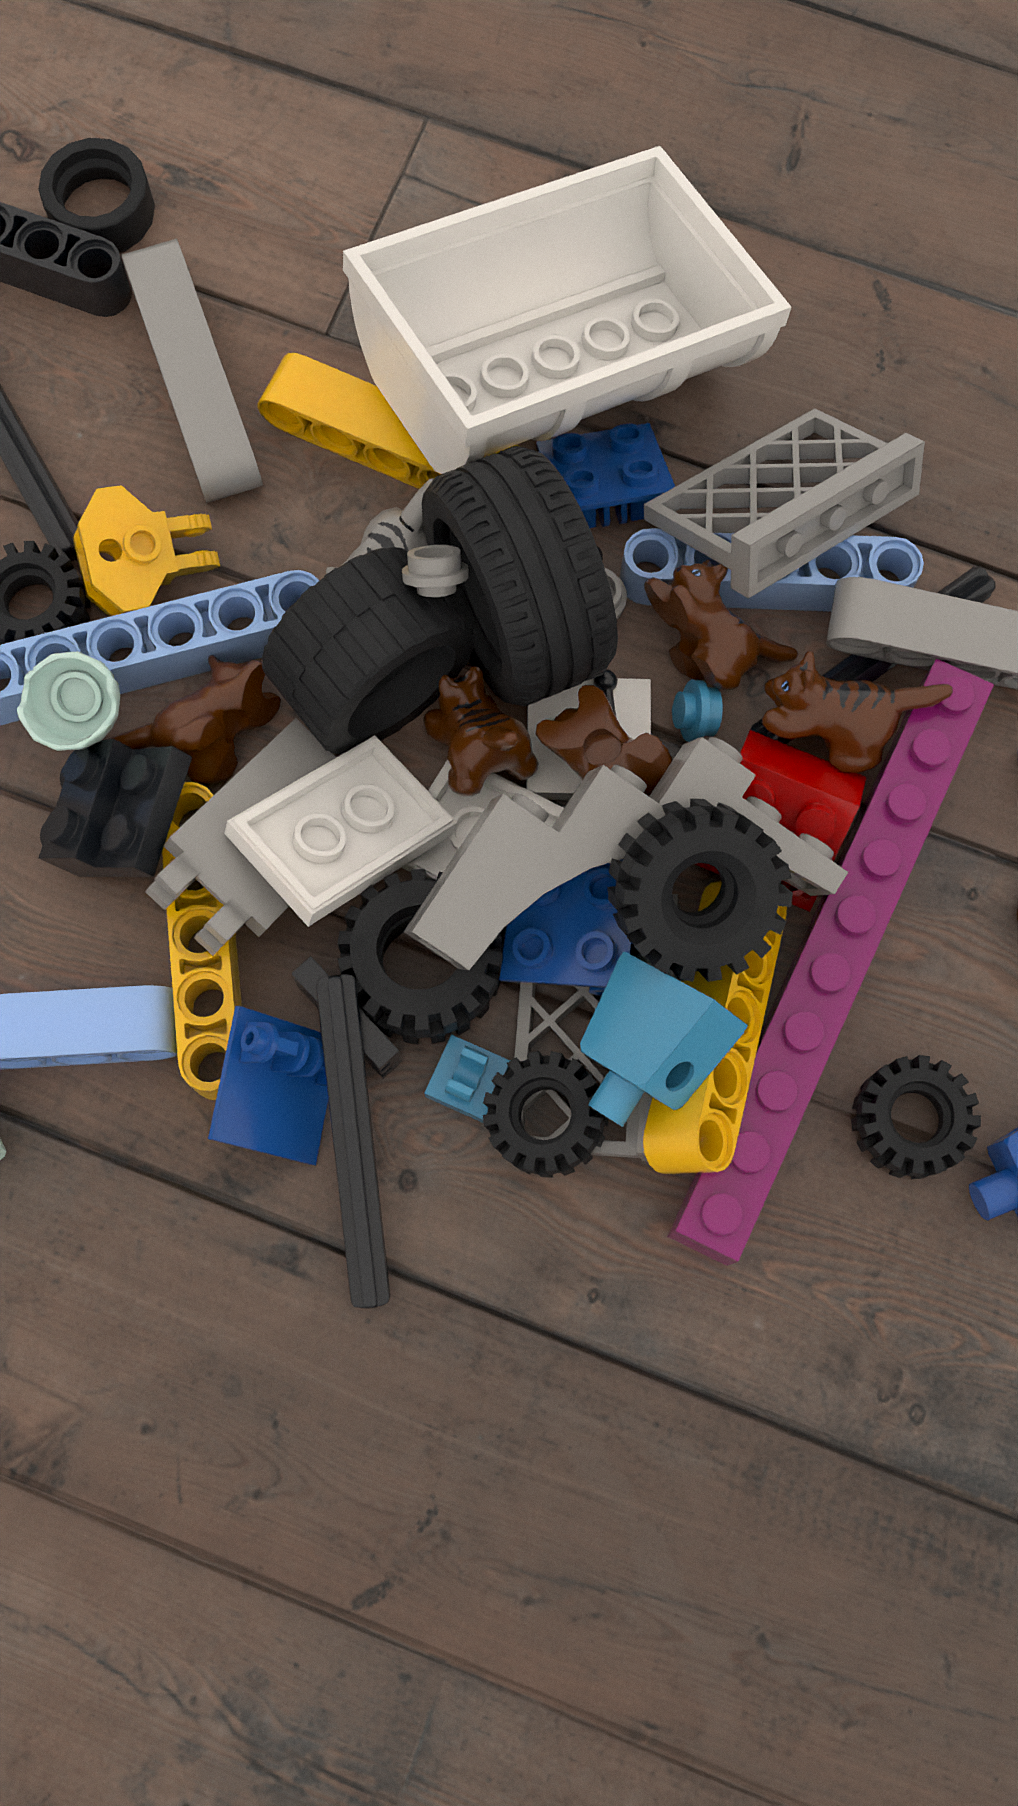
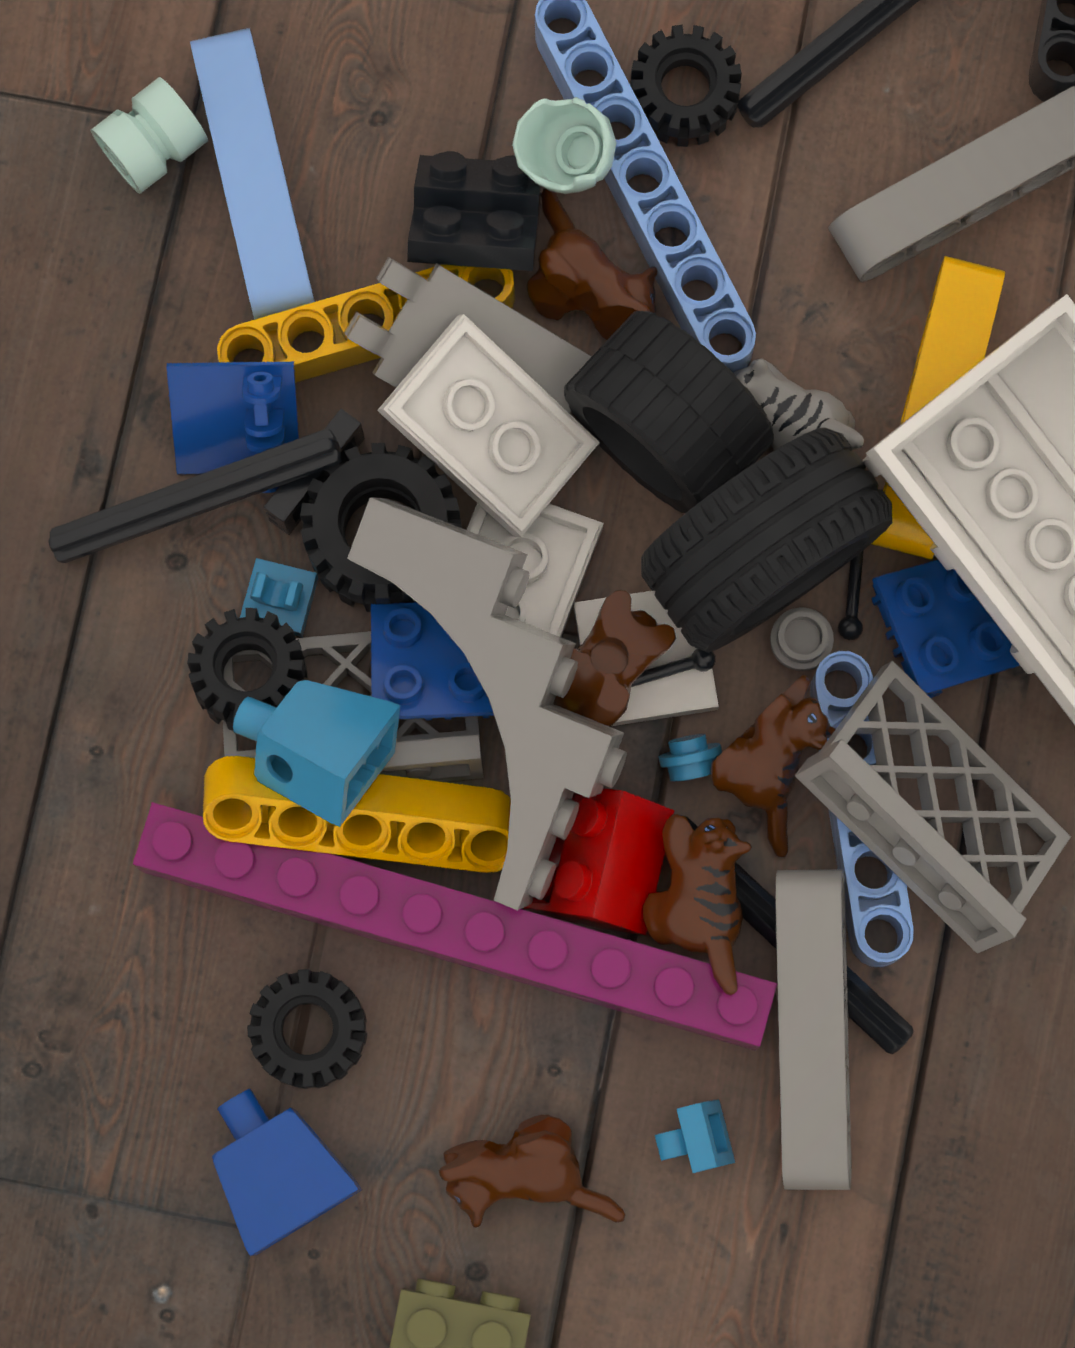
camera: 85 degrees right, 5 degrees up
yellow hinge [73,485,220,617] -> none
light grey plate [402,545,469,597] -> none
reddish brown animal [423,666,539,797] -> none
black tyre [607,798,793,982] -> none

